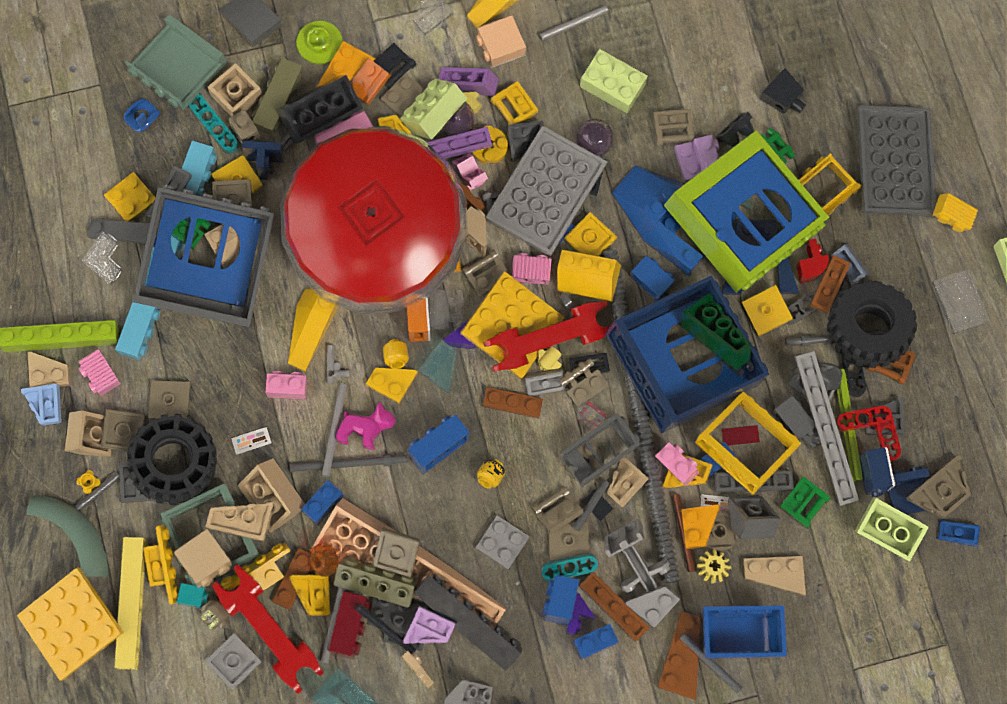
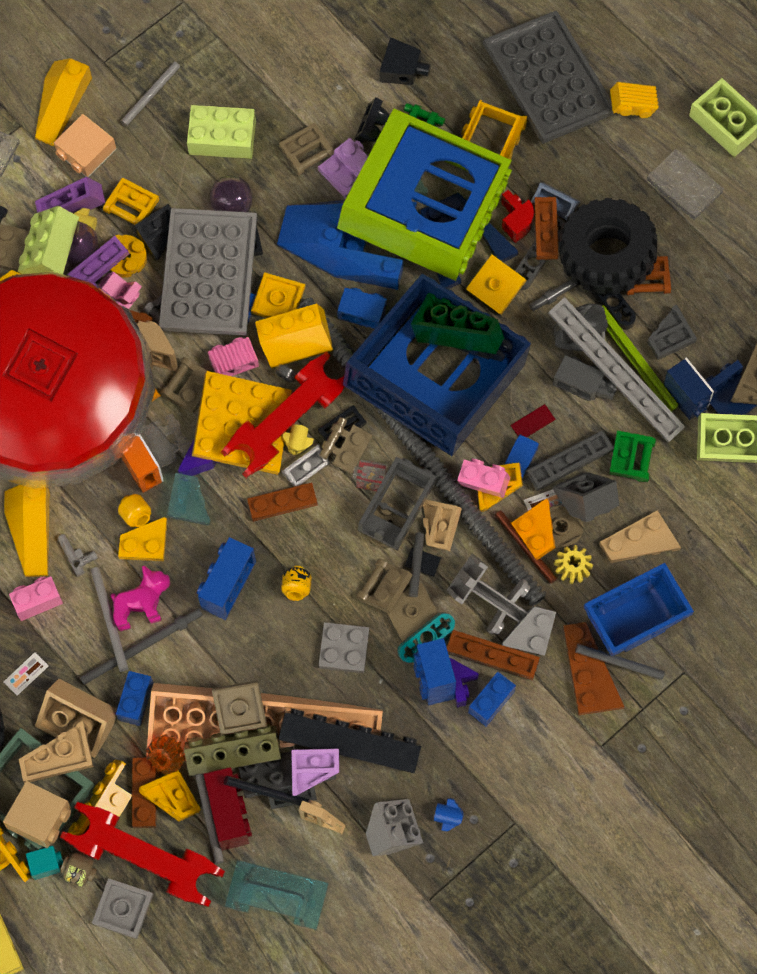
camera: 20 degrees left, 5 degrees down
yellow window [695,392,801,495] -> none
red beam [835,406,901,462] -> none

